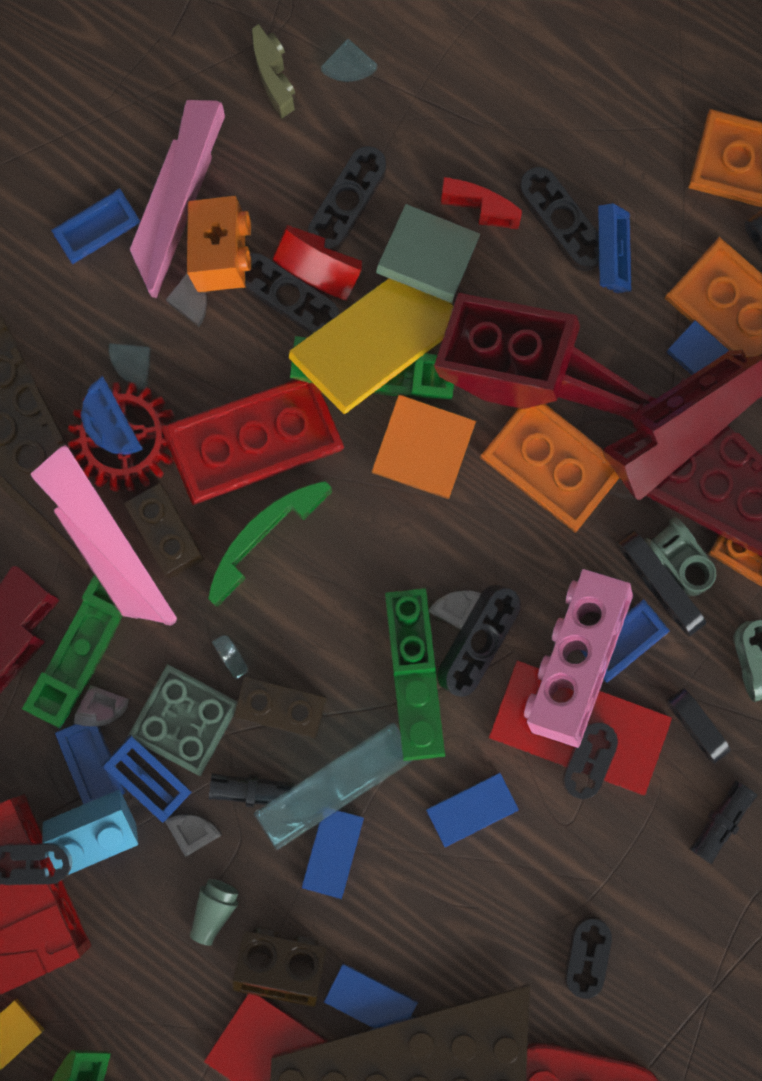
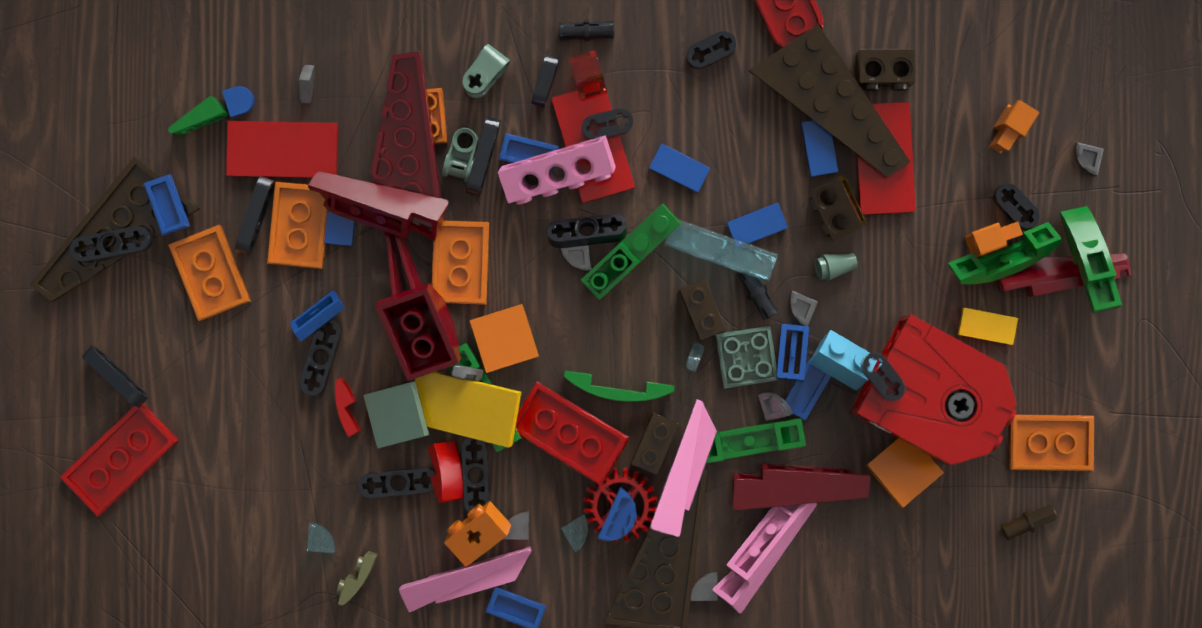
camera: 130 degrees left, 5 degrees up
none -> flat silver tile [452,364,484,381]
none -> clear red brick [569,50,607,99]

